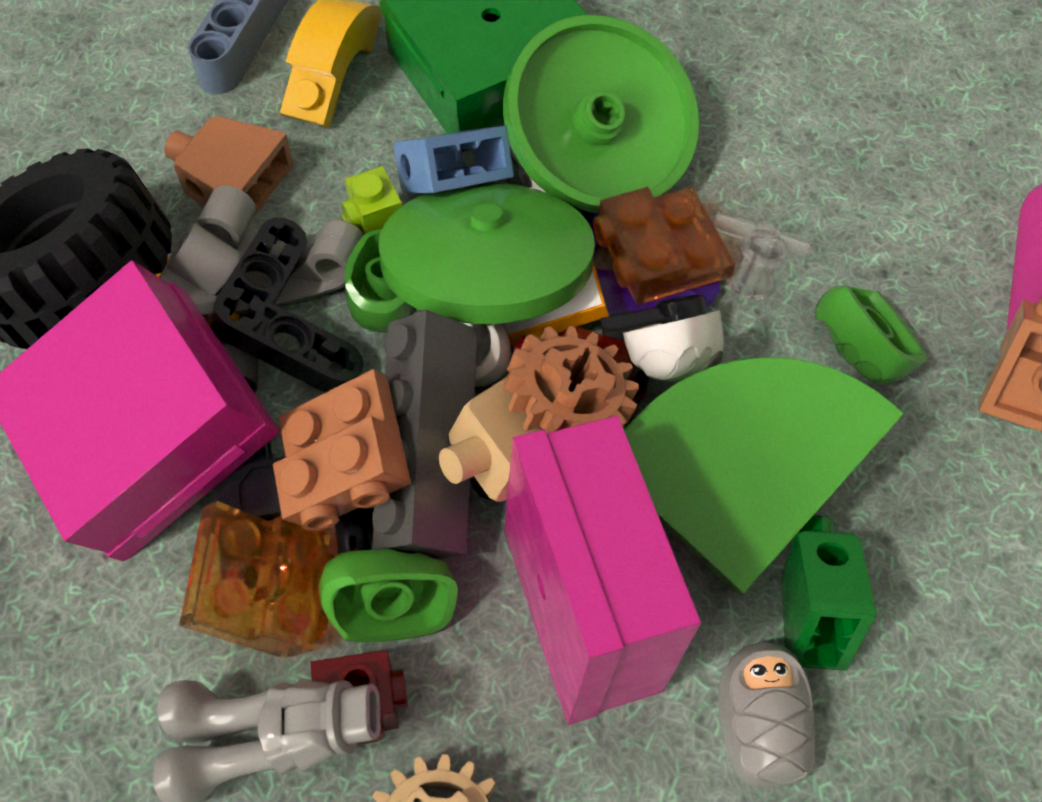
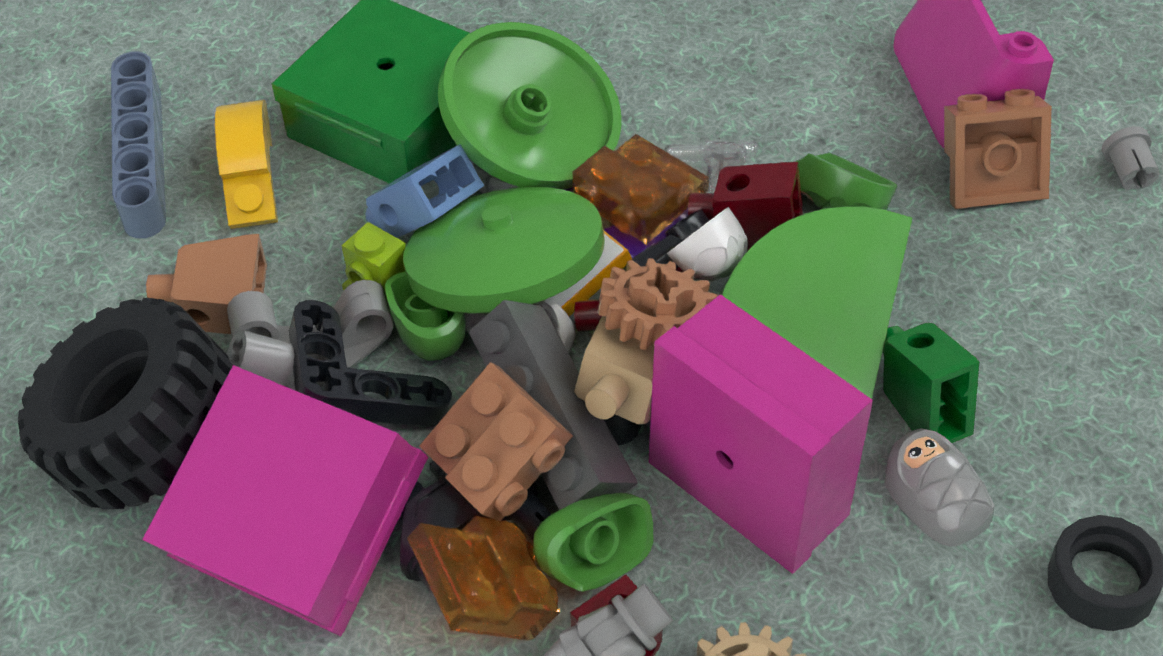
camera: 25 degrees left, 10 degrees down
none -> dark red torso [688,162,803,252]

